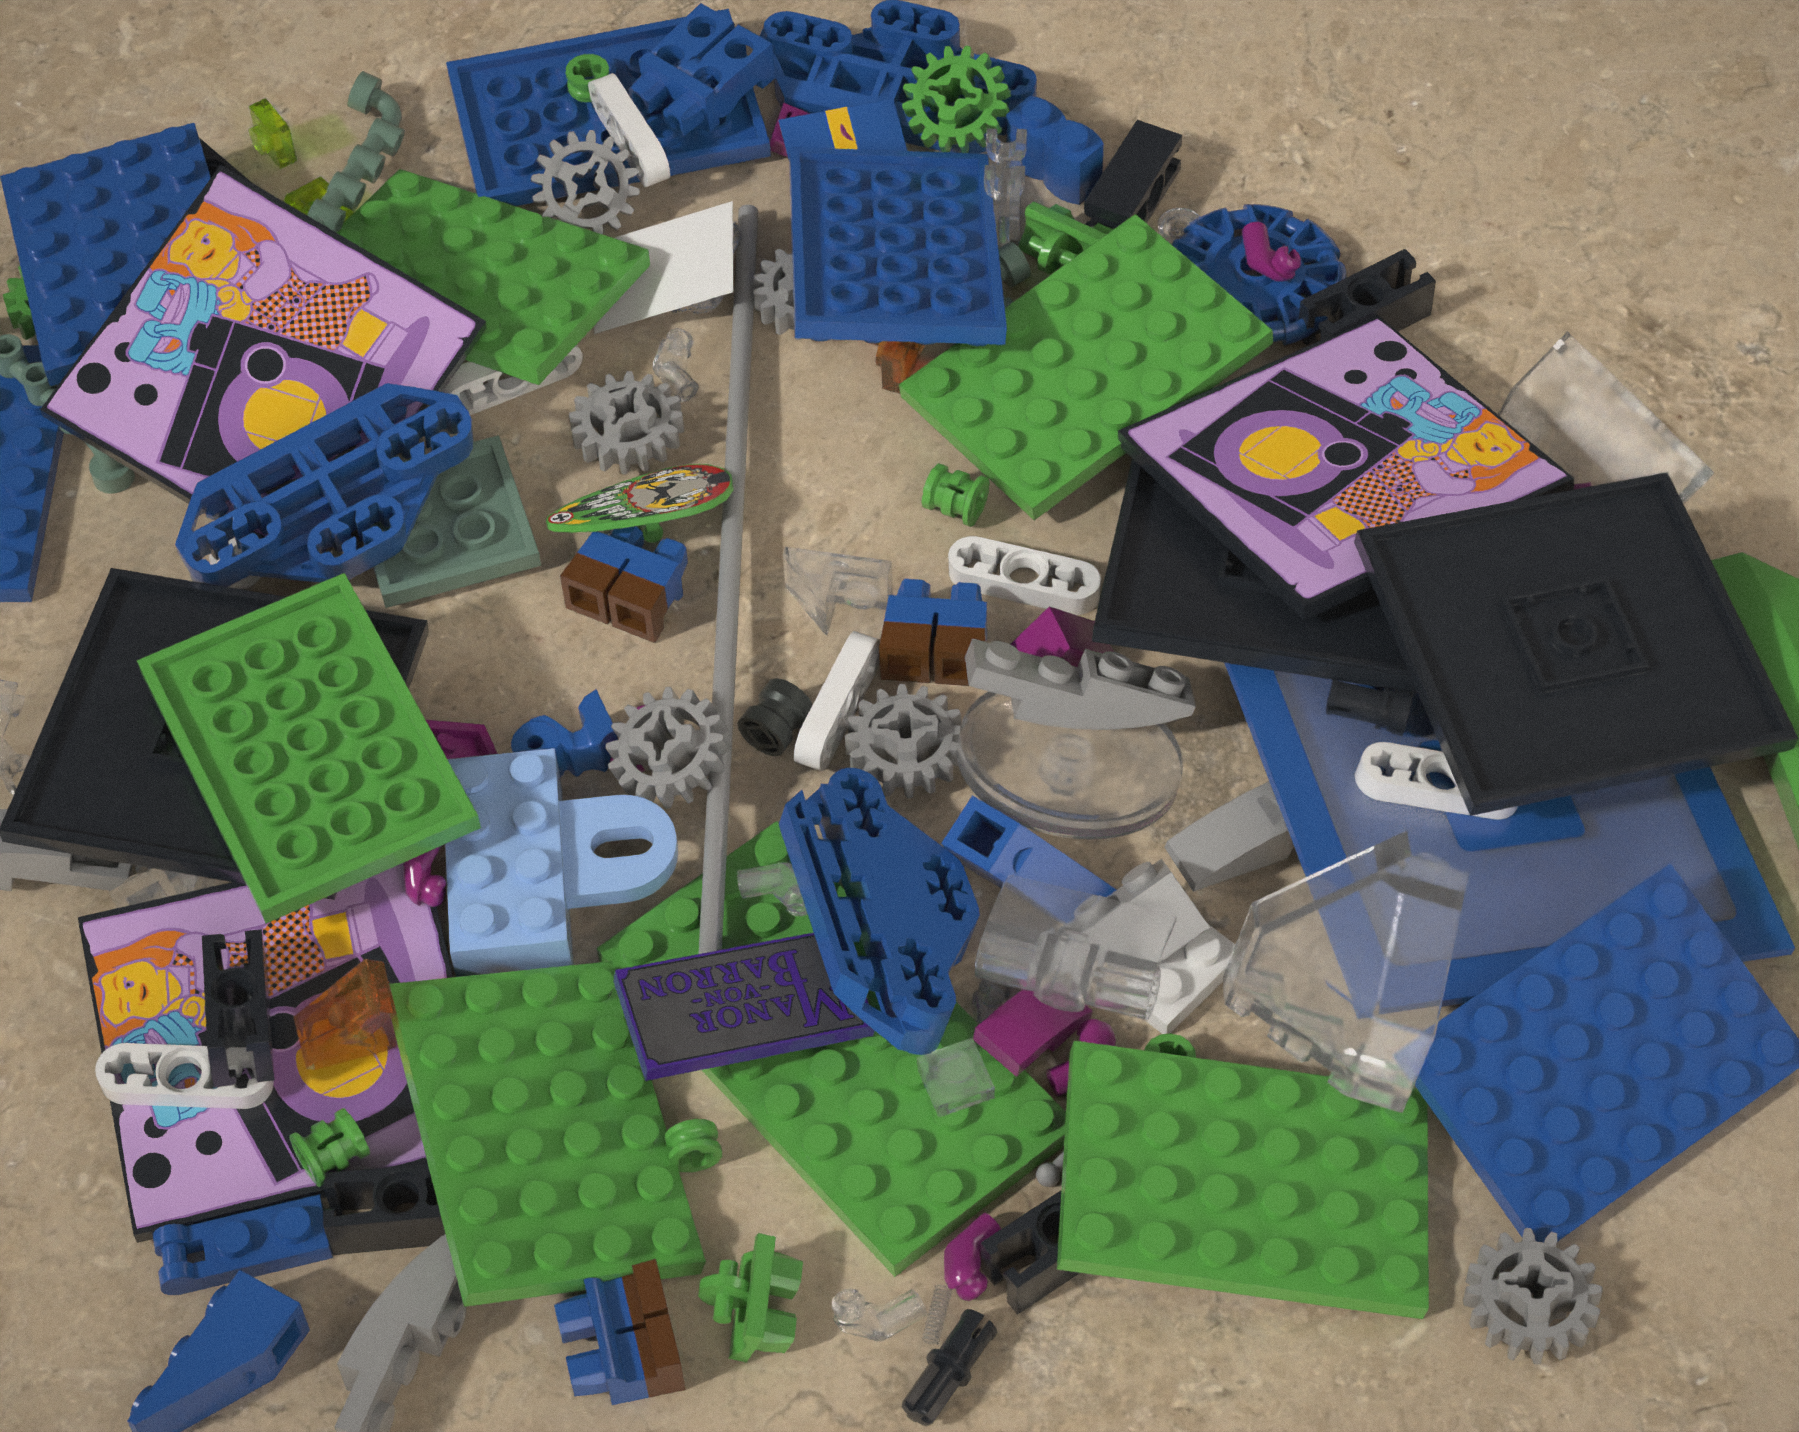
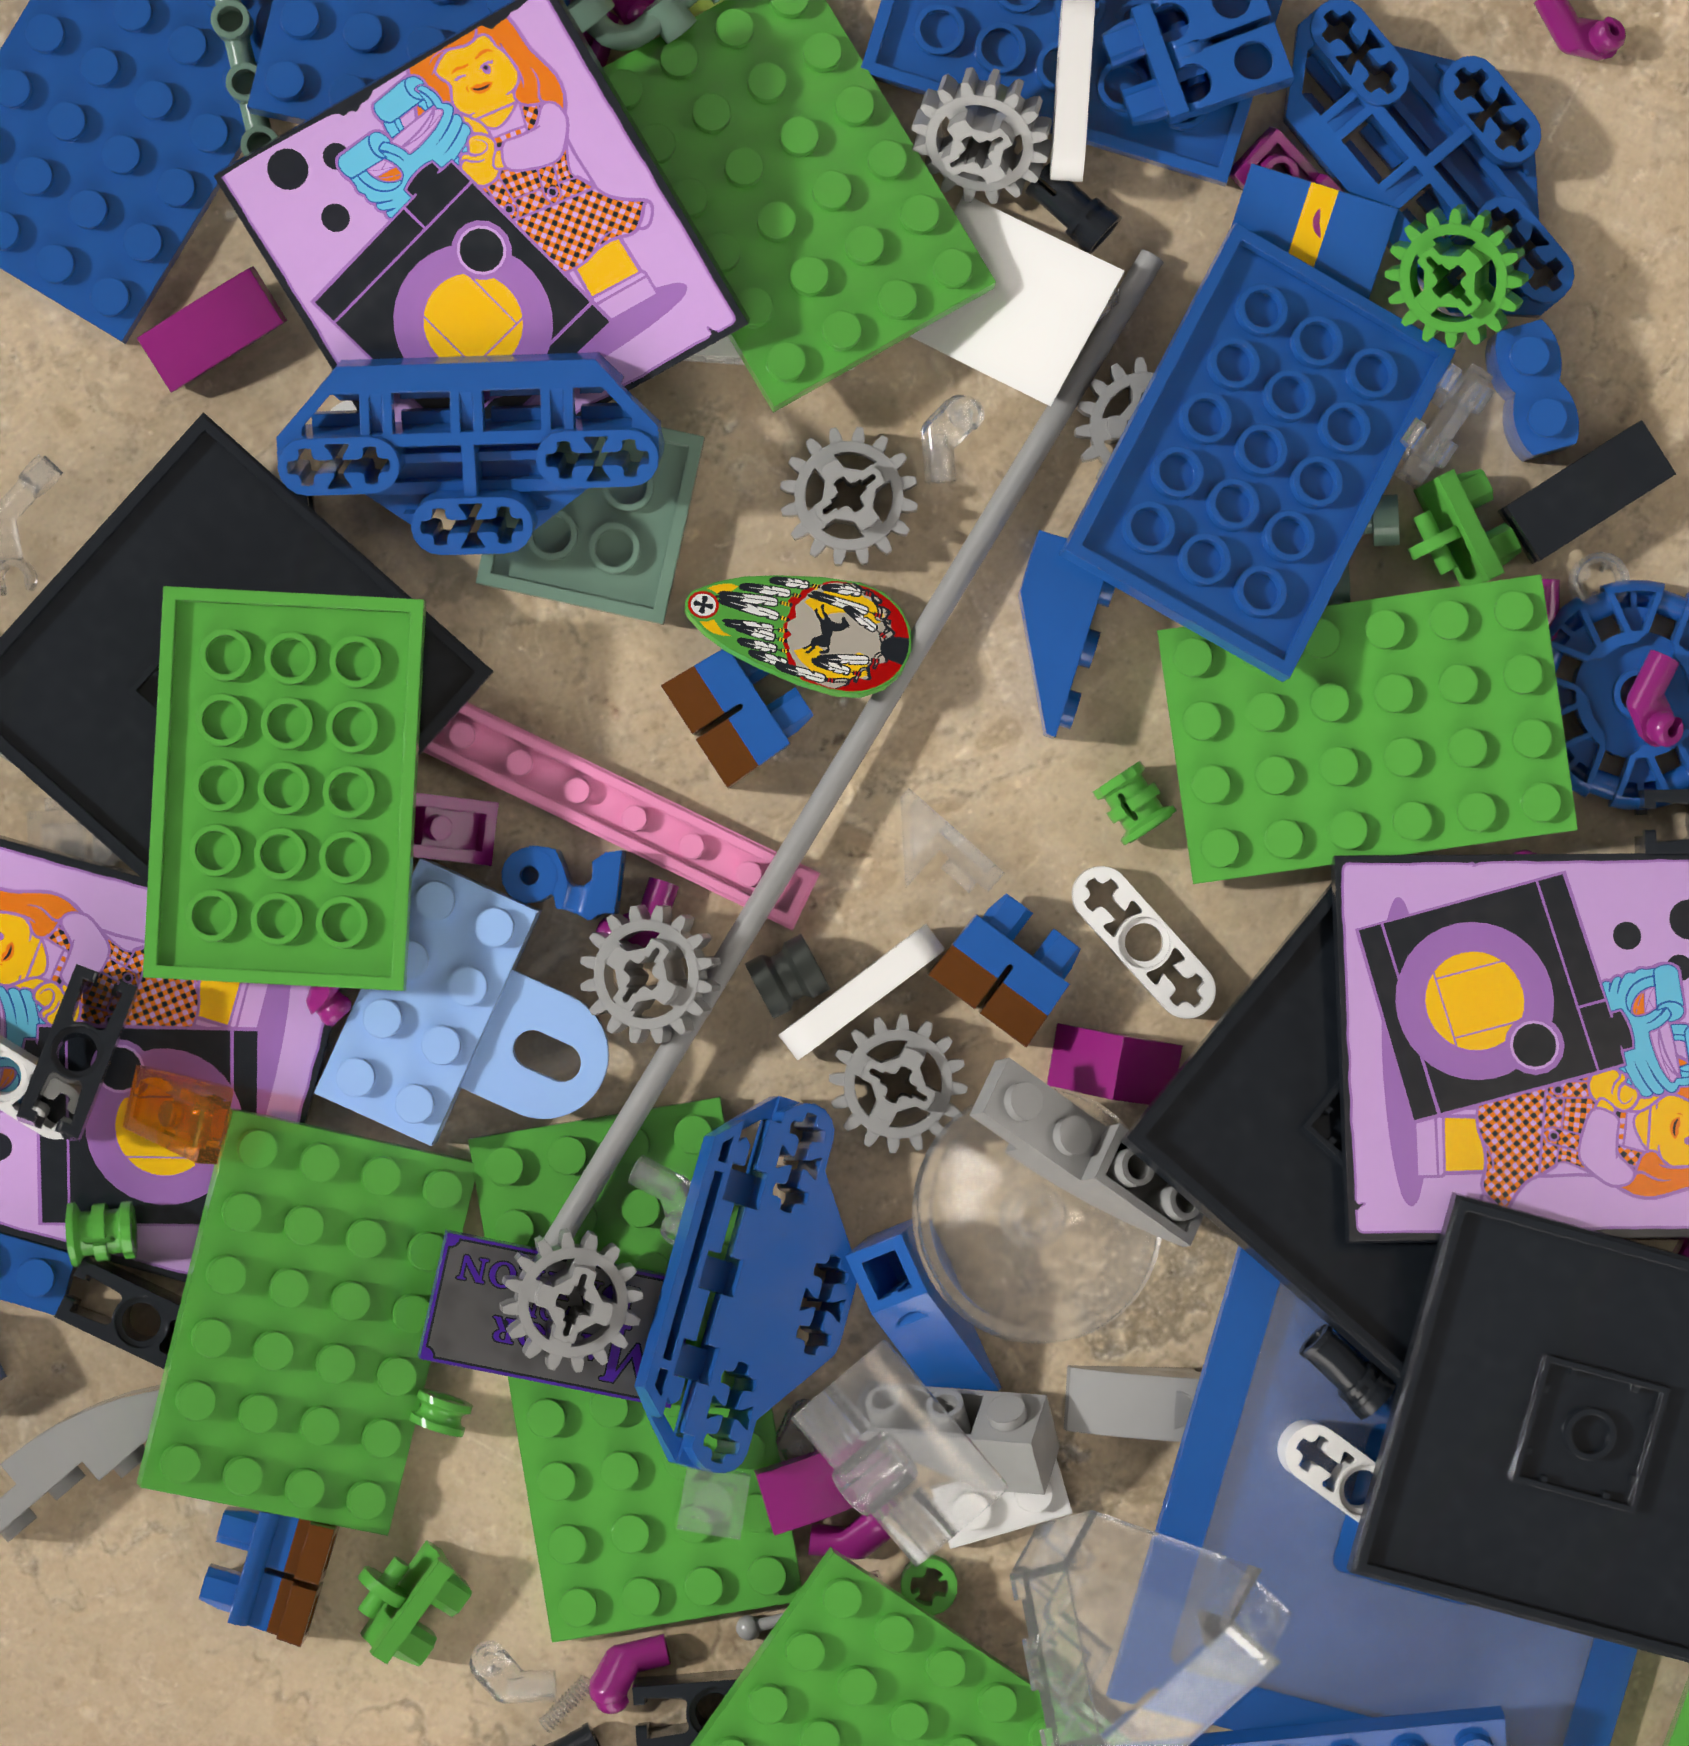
camera: 25 degrees right, 35 degrees up
none -> magenta slope [137,266,288,393]
none -> bright pink tile [423,702,820,931]
none -> light grey gear [499,1228,643,1373]
none -> blue slope [1018,530,1115,739]
none -> black pin [1025,163,1122,254]

